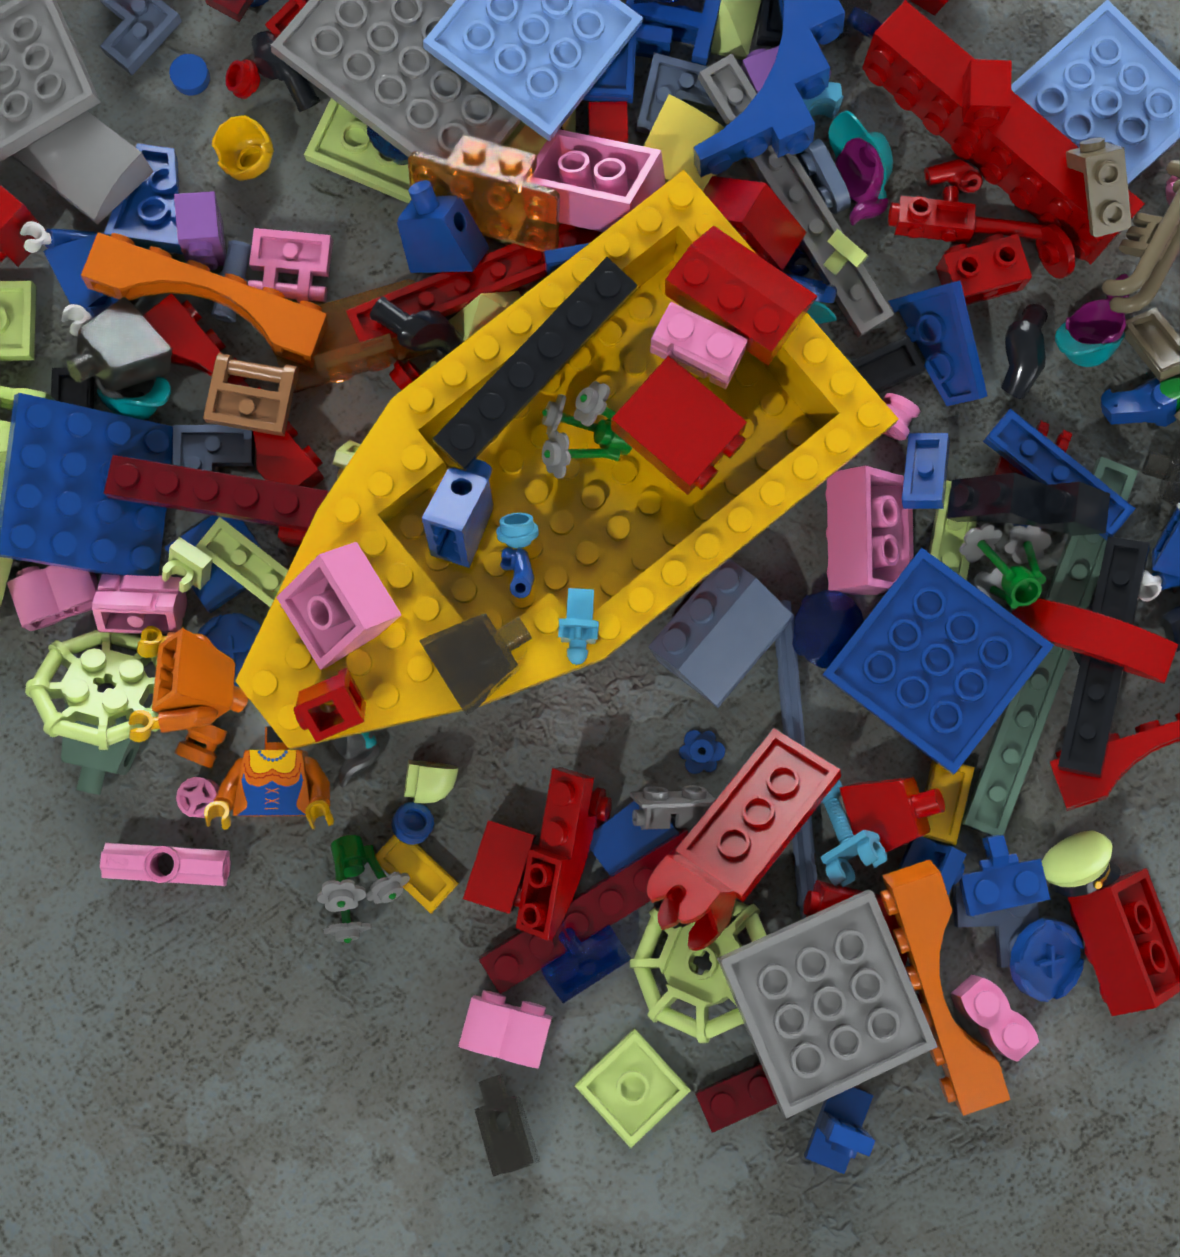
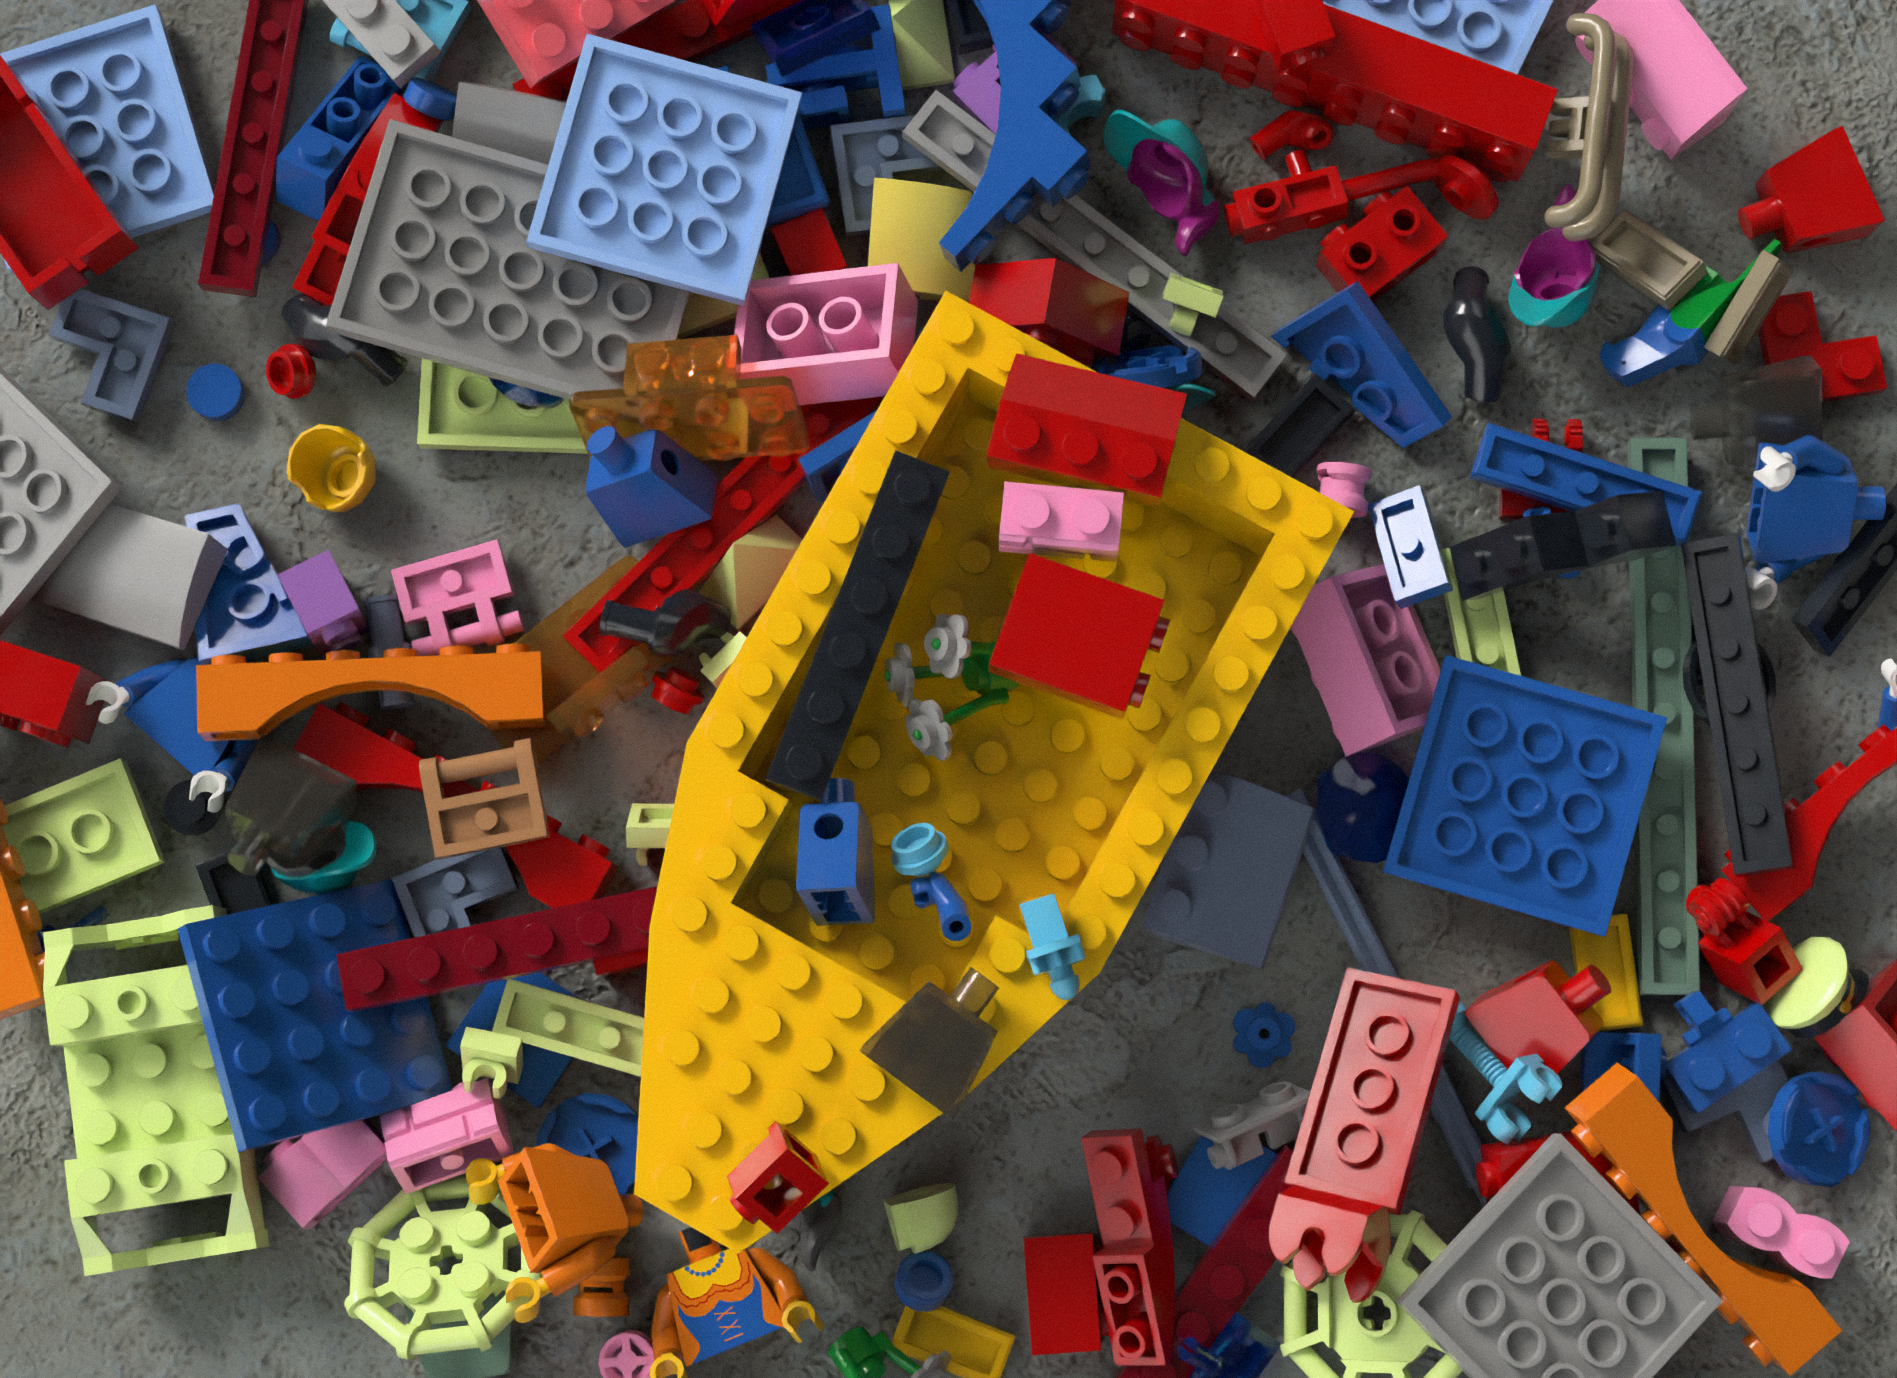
camera: 15 degrees left, 0 degrees up
bright pink slope [276,542,402,670] -> none
sand blue plate [799,138,851,214] -> none
plant [959,523,1051,609] -> none
red slope [1011,598,1178,684] -> none
dark tan bracket [1066,137,1132,237] -> none
none -> black plate [164,780,221,836]
none -> red brick [1686,877,1803,1005]

